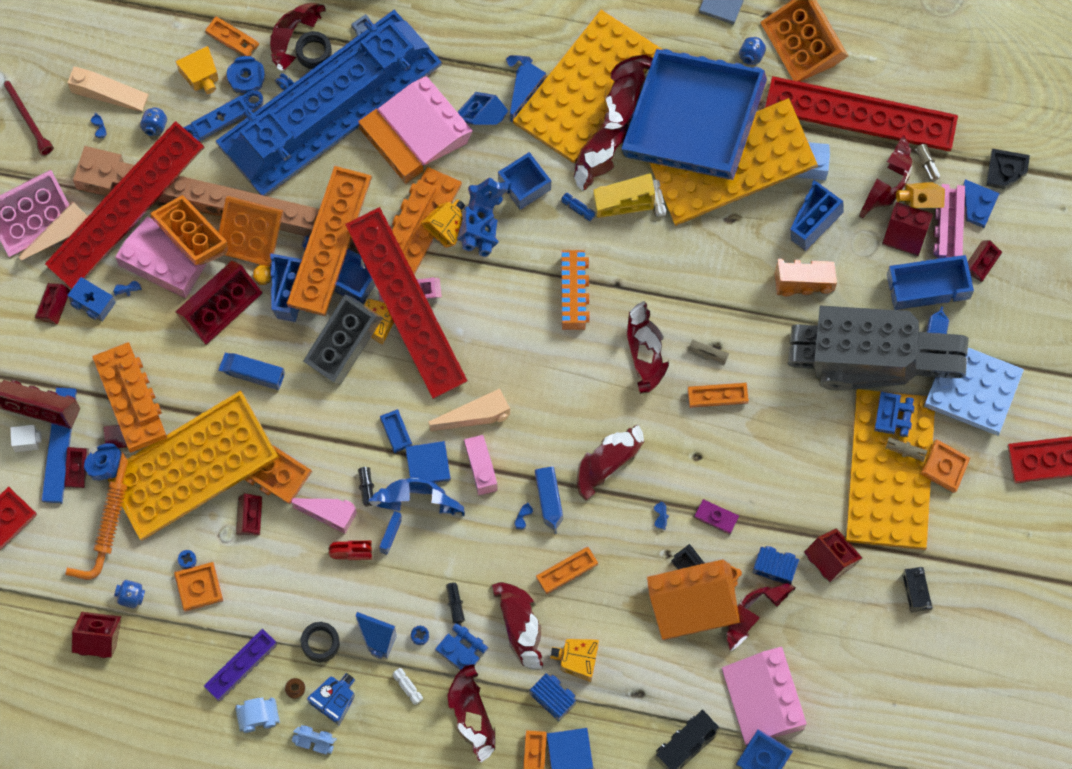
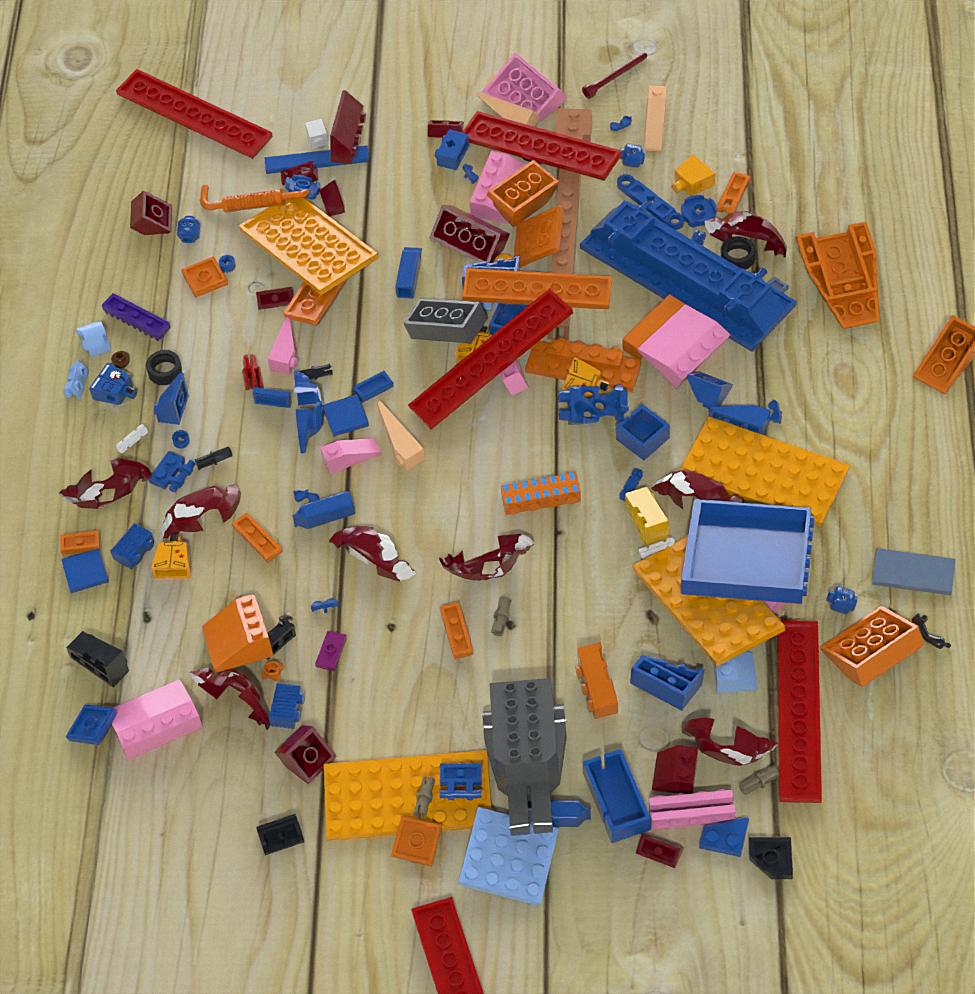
camera: 85 degrees right, 15 degrees down
orange plate [92,342,167,453] -> none
dark red animal [603,55,653,129] -> none
light orange torso [896,182,945,208] -> none

